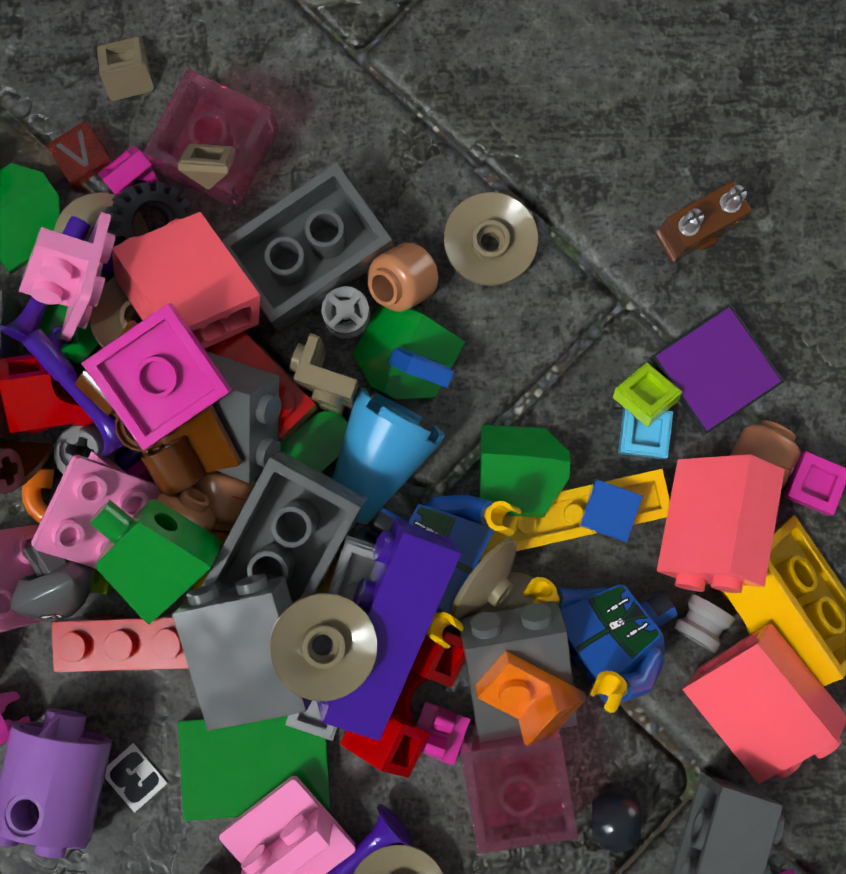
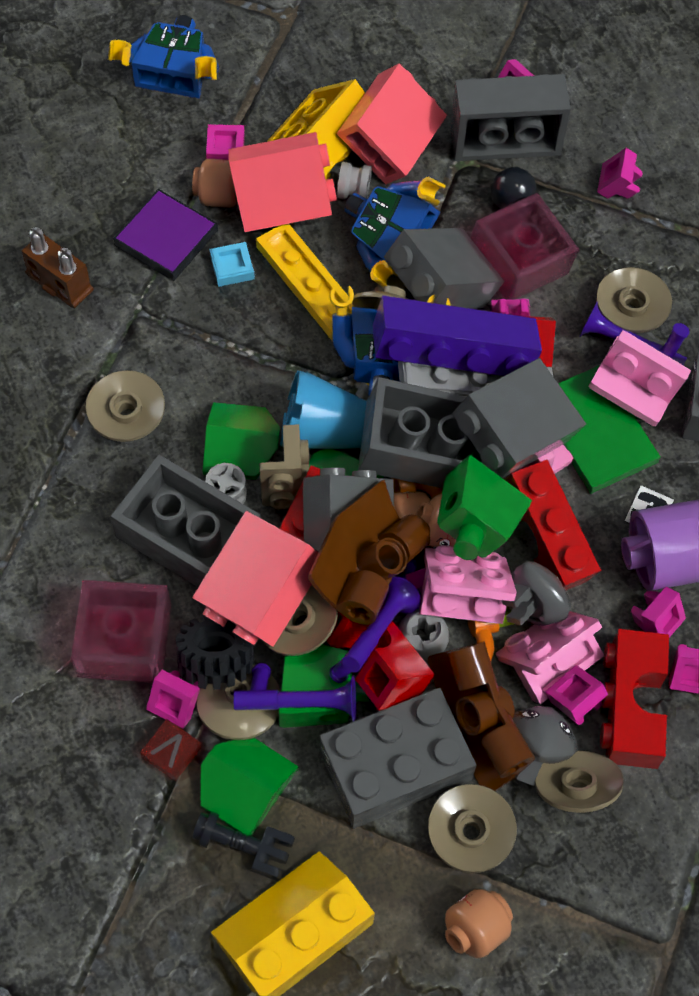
camera: 115 degrees left, 20 degrees down
bright pink bracket [19,212,115,342] -> none
dark pink plate [81,303,232,450] -> none
dark tan slope [97,36,154,101] -> none
dark tan slope [178,144,236,190] -> none
dark tan dish [269,593,377,701] -> none
nougat head [368,243,439,312] -> none
blue tile [388,347,454,388] -> none
orange slope [475,650,587,746] -> none
green slope [479,425,570,518] -> none
blue tile [579,479,643,542] -> none
lime tile [613,362,682,427] -> none

